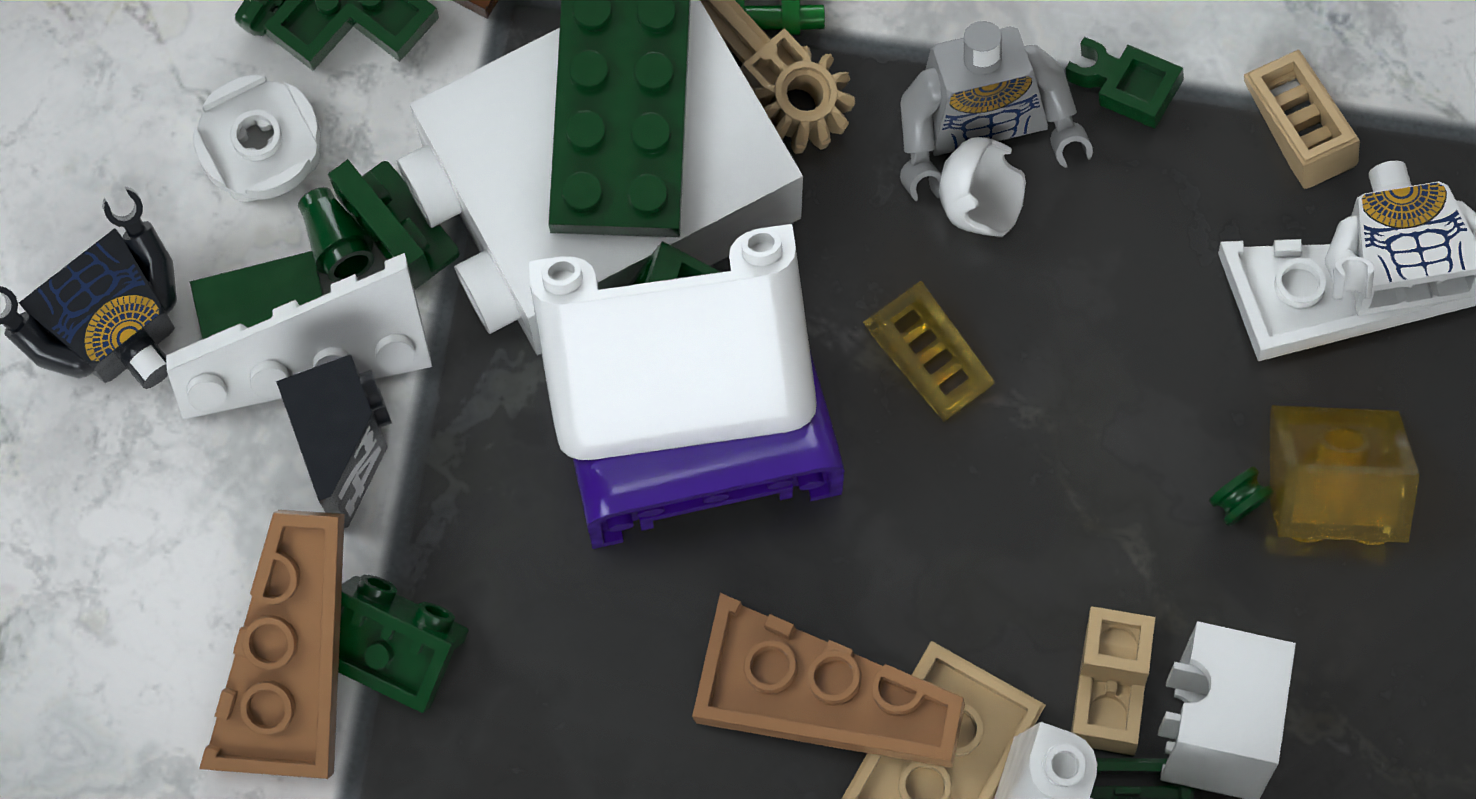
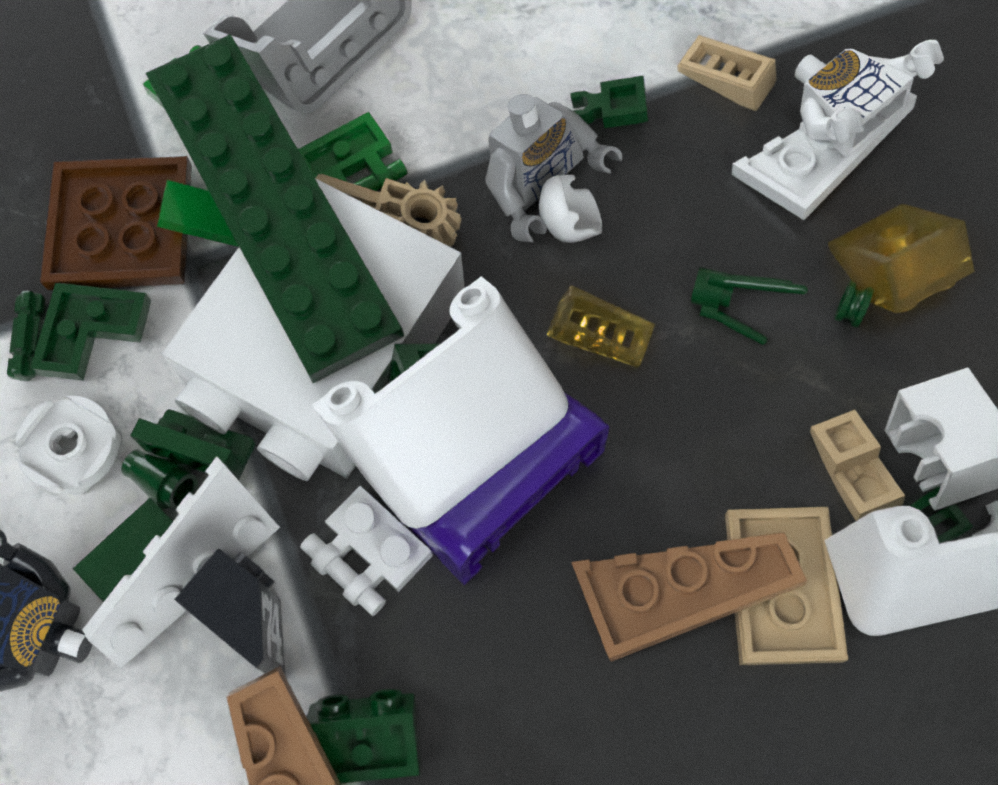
camera: 30 degrees left, 5 degrees down
none -> white plate [300,486,433,616]
none -> dark green plant [691,267,808,345]

